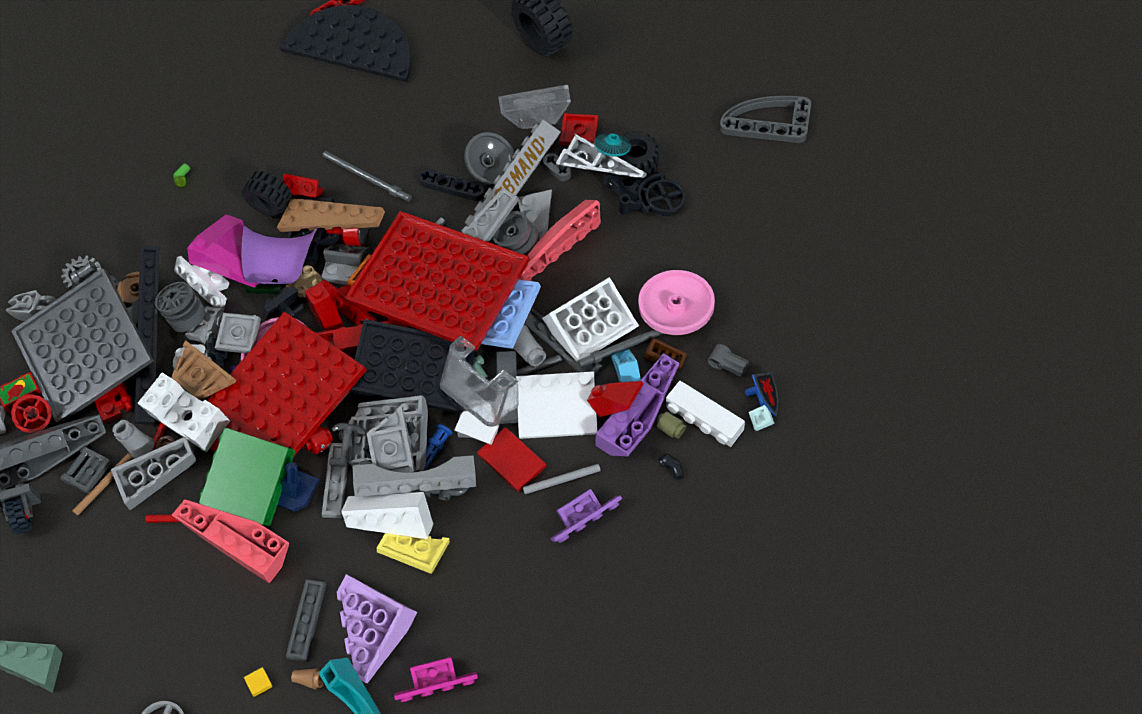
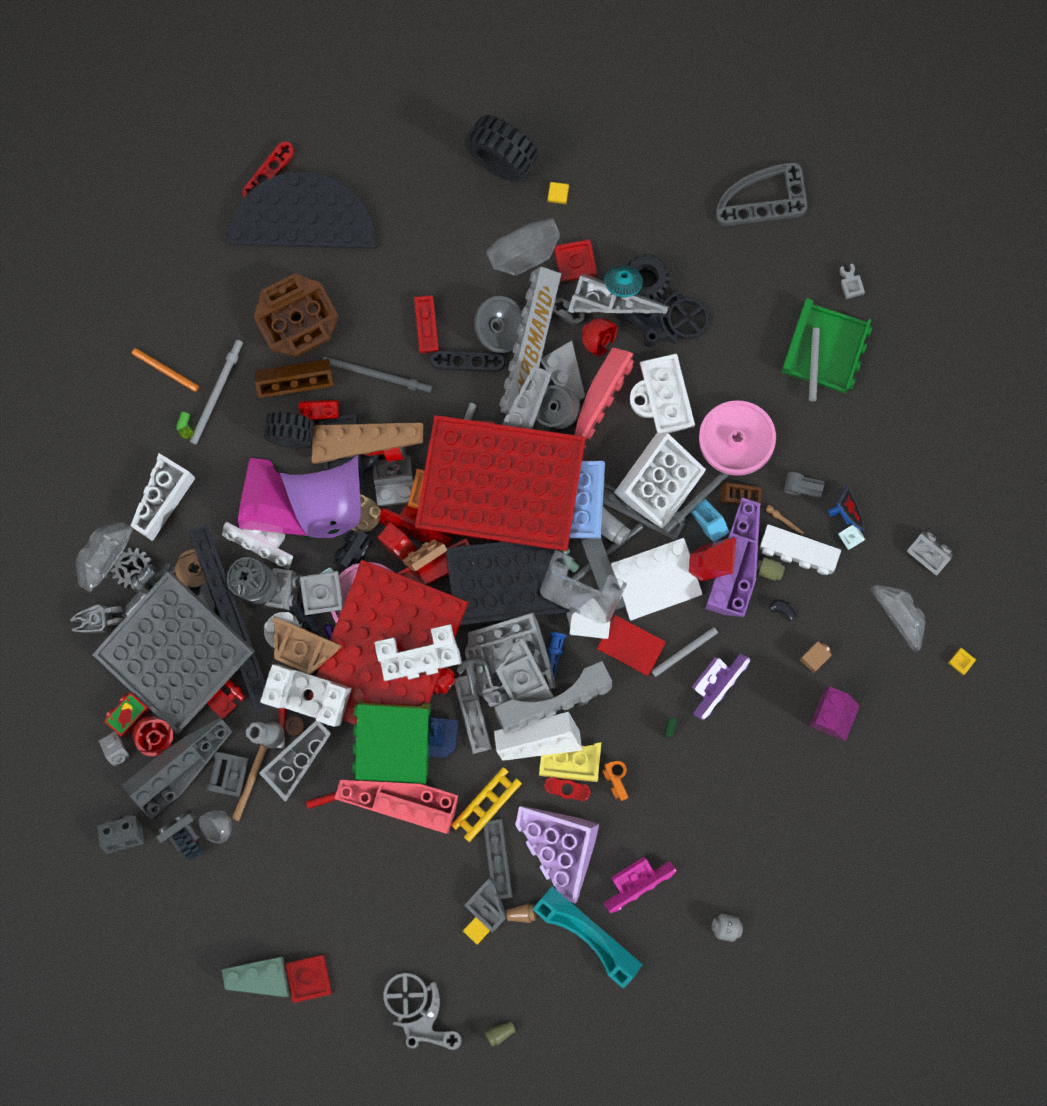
camera: 20 degrees left, 20 degrees up
none -> clear wedge [75,522,133,592]
none -> white wedge [131,453,195,541]
none -> orange bar [132,348,199,392]
none -> light grey bar [190,340,243,445]
none -> clear hat [199,810,232,844]
none -> reddish brown piece [254,273,339,357]
none -> reddish brown brick [255,359,333,398]
none -> red tile [285,955,332,1003]
none -> white bracket [374,625,462,681]
none -> medium nougat plate [402,539,447,571]
none -> red plate [414,295,439,353]
none -> yellow bar [451,767,522,842]
none -> dark grey wing [464,877,507,933]
none -> red piece [544,777,591,801]
none -> yellow tile [548,182,569,204]
none -> red cylinder [582,318,618,357]
none -> orange plate [603,761,629,801]
none -> white plate [630,354,695,434]
none -> dark green tile [664,718,677,739]
none -> medium nougat piece [765,505,804,535]
none -> green panel [781,298,873,394]
none -> medium nougat brick [799,641,832,673]
none -> light grey bar [809,328,820,401]
none -> magenta slope [809,687,860,742]
none -> light grey plate [840,264,865,299]
none -> clear wedge [870,584,926,653]
none -> light grey bracket [907,531,953,576]
none -> yellow tile [948,648,976,675]

